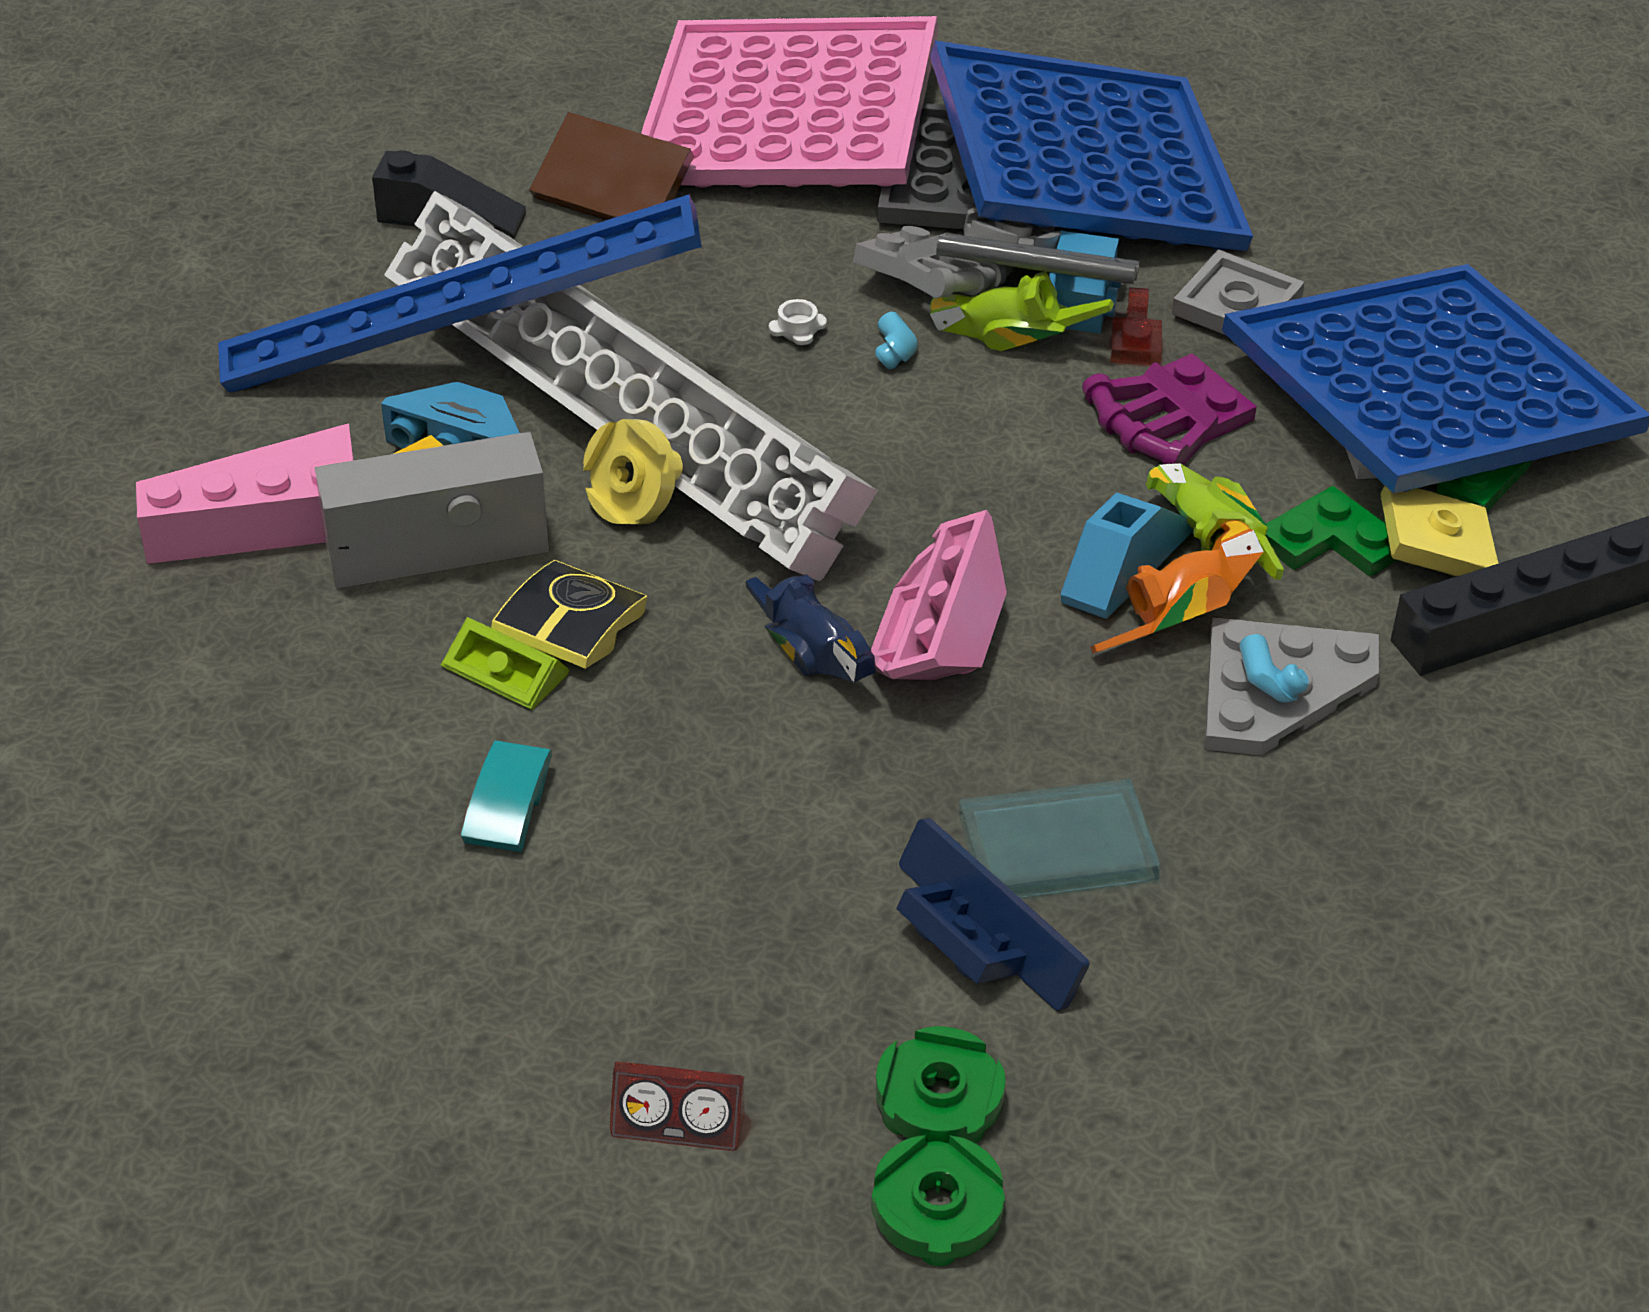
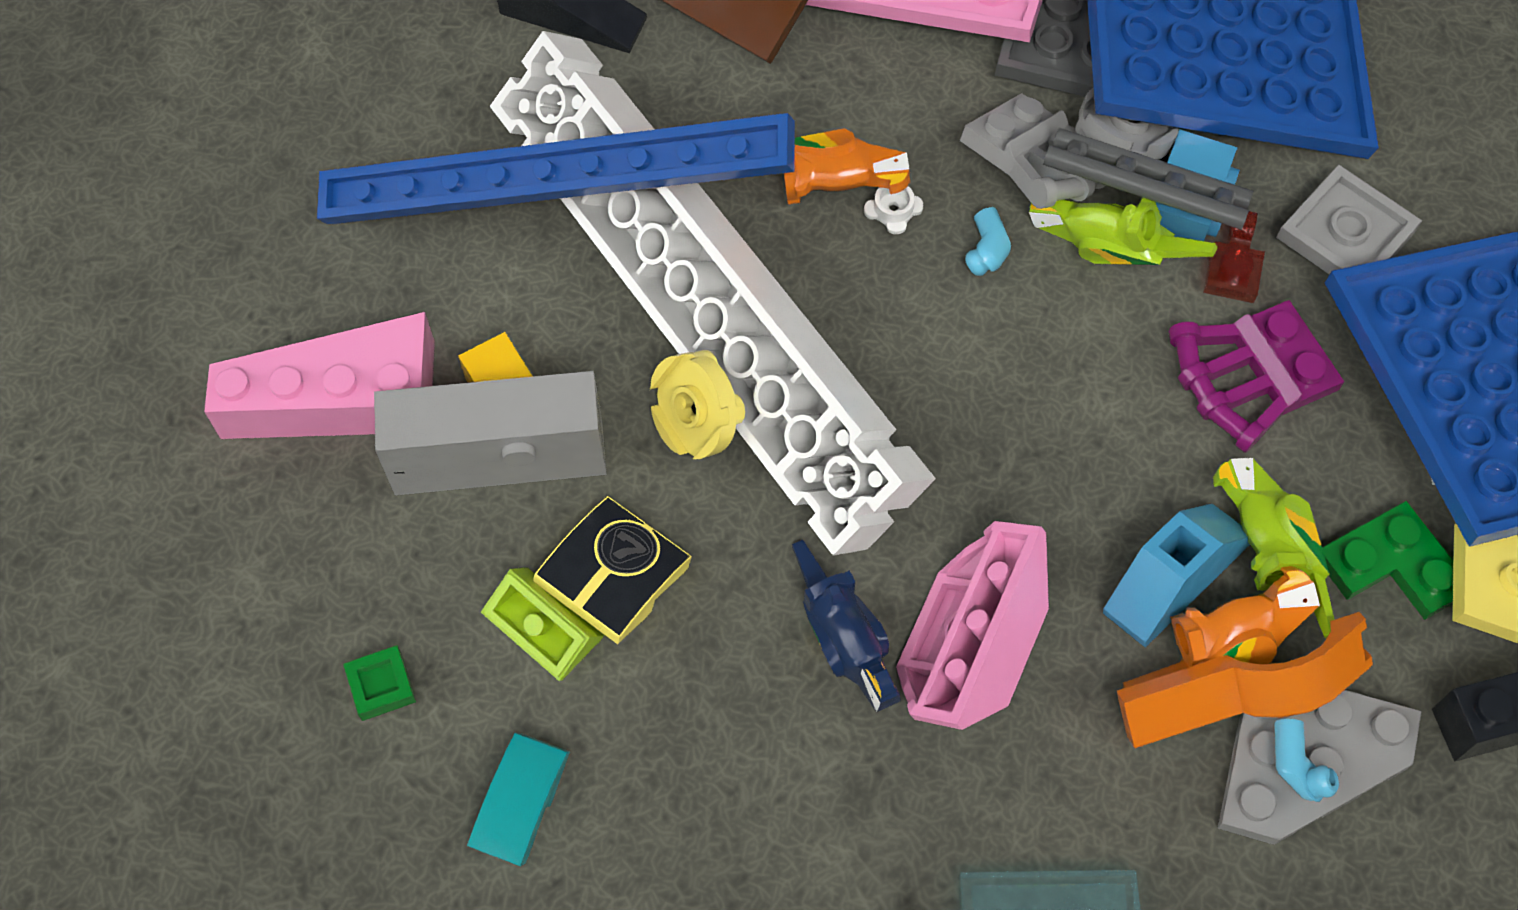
camera: 10 degrees right, 20 degrees up
dark azure slope [381,382,519,448] -> none
none -> green plate [343,645,416,721]
none -> orange animal [784,128,910,204]
none -> orange piece [1117,612,1373,748]

